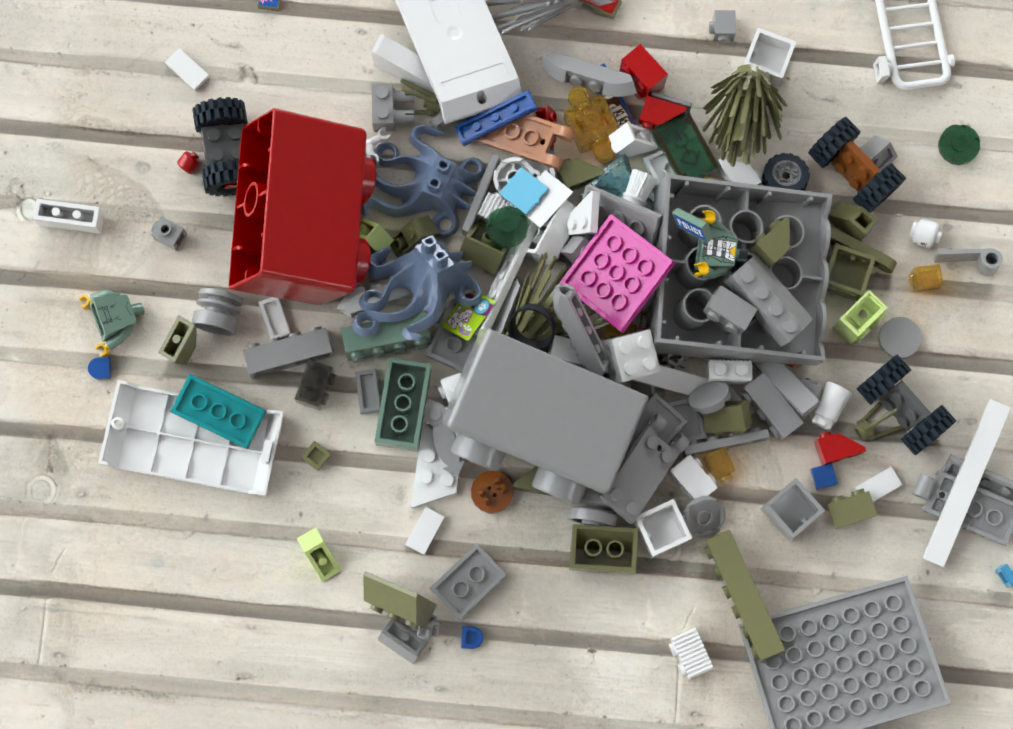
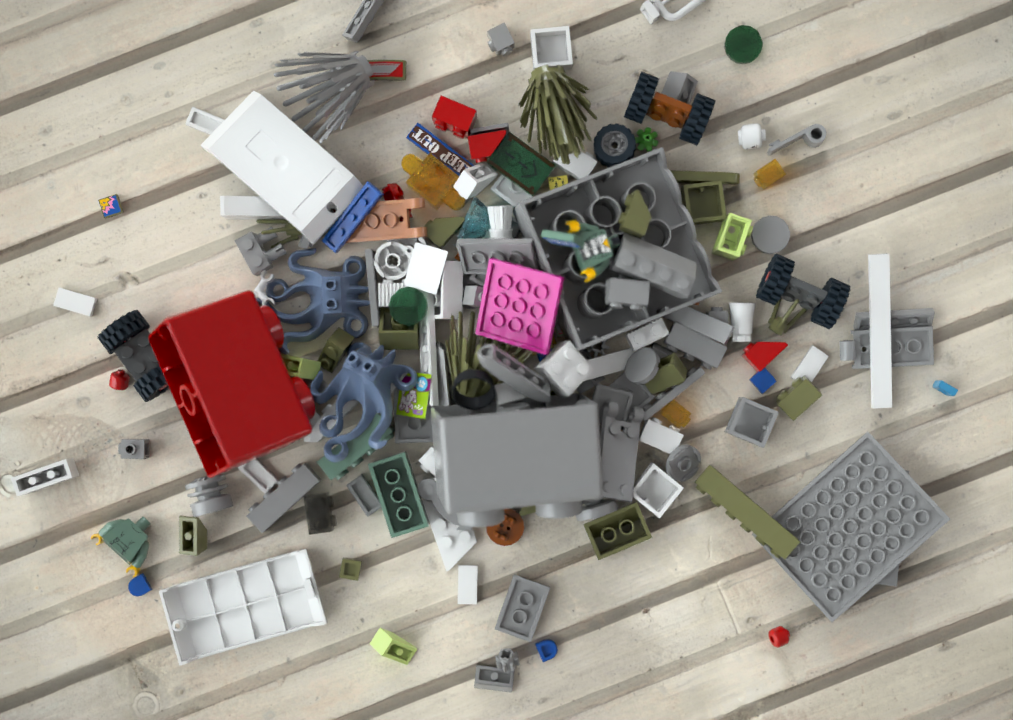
camera: 25 degrees left, 10 degrees up
teal tile [170,374,267,449] -> none
olive slope [363,571,437,629] -> none
medium azure piece [499,167,549,215] -> none
light grey brick [541,52,637,97] -> none
white wing [567,191,600,236] -> none
white brick [669,628,714,679] -> none
olive slope [828,202,878,241] -> none
none -> bright green plant [635,127,658,152]

